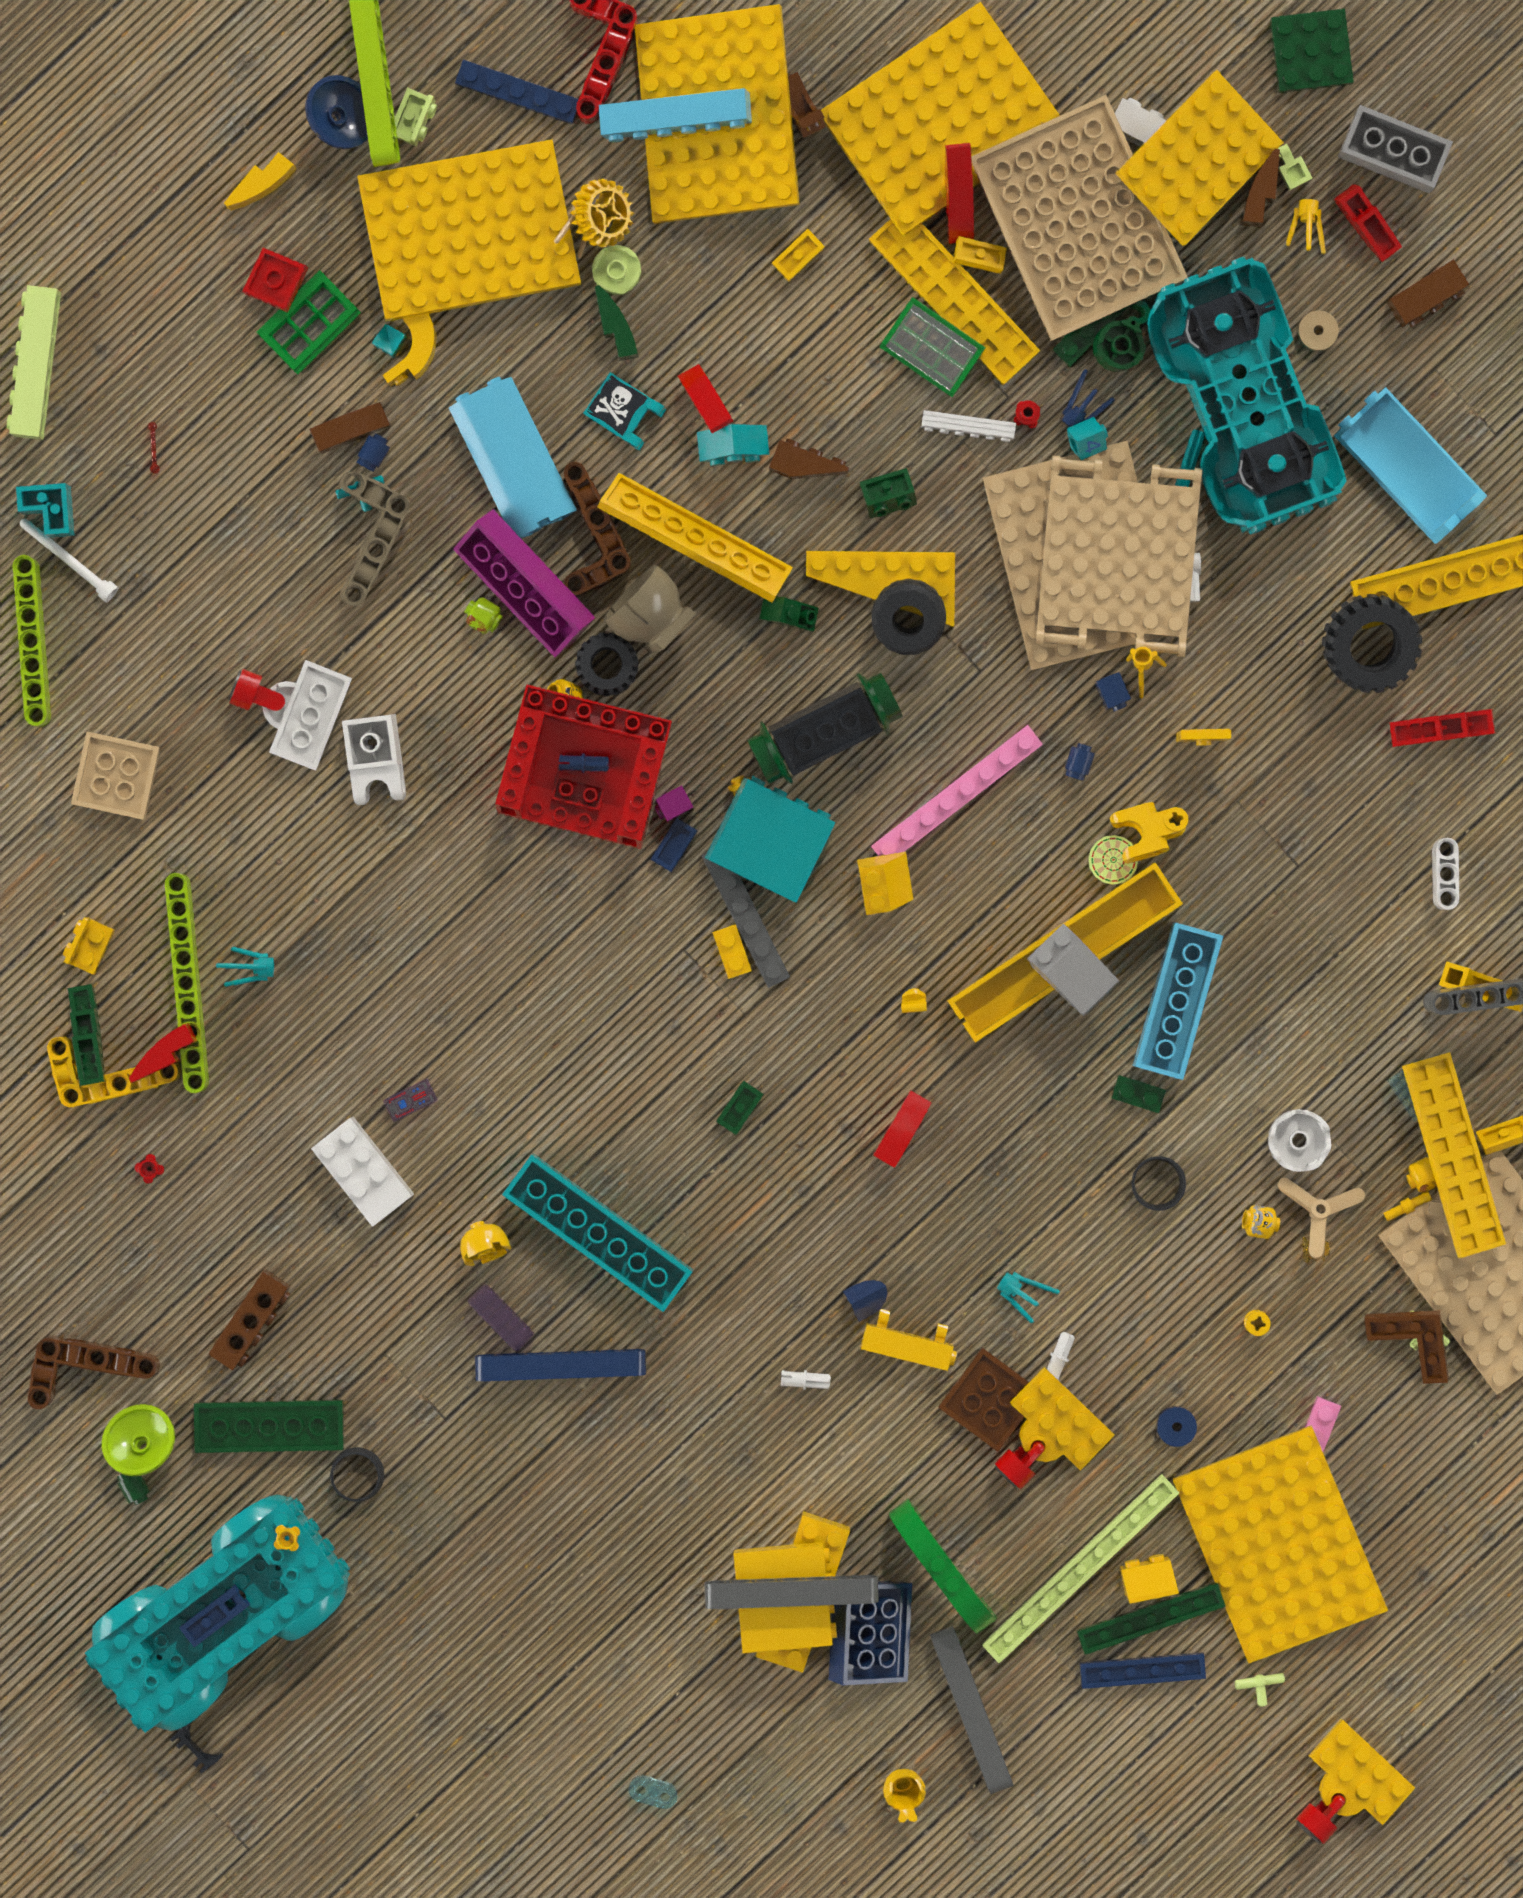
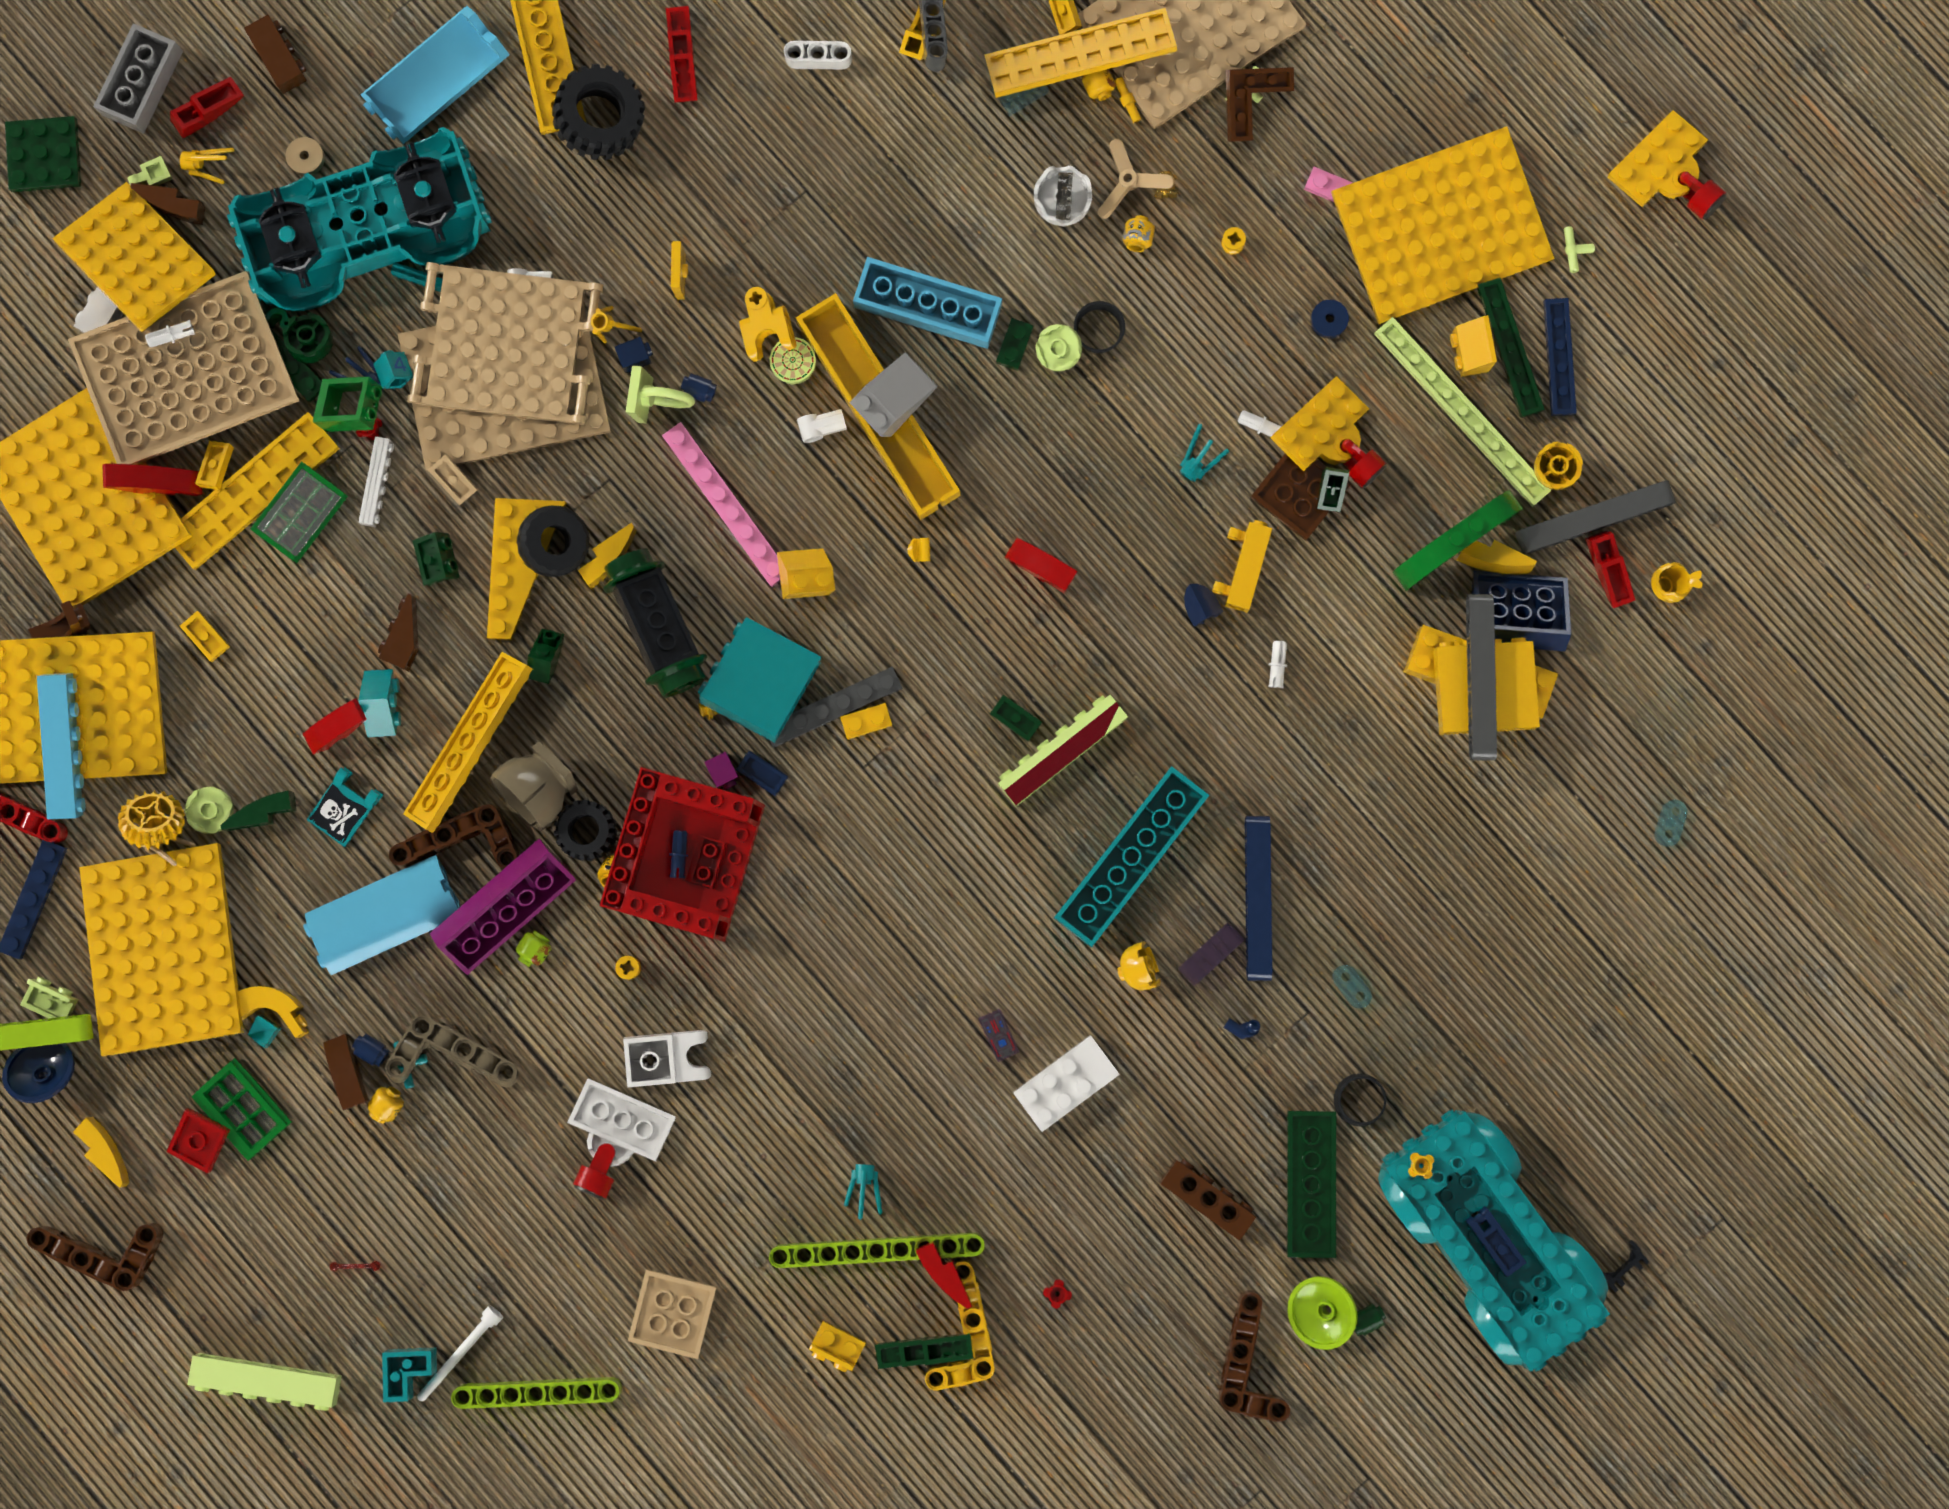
camera: 90 degrees left, 5 degrees down
none -> reddish brown beam [26,1223,164,1291]
none -> white axle [145,320,195,347]
none -> green window [313,377,382,432]
none -> yellow head [367,1086,404,1123]
none -> tan plate [428,454,478,506]
none -> yellow slope [578,523,637,589]
none -> yellow wheel [615,956,641,980]
none -> yellowish green tile [626,366,695,424]
none -> white piece [797,409,847,443]
none -> brick [998,695,1128,807]
none -> yellowish green tile [1035,324,1082,371]
none -> clear smoke plate [1056,172,1073,220]
none -> dark blue arm [1223,1018,1261,1039]
none -> dark green slope [1317,467,1349,512]
none -> clear light blue plate [1332,965,1372,1008]
none -> yellow slope [1456,539,1537,574]
none -> yellow cylinder [1534,442,1583,490]
none -> red slope [1585,530,1636,608]

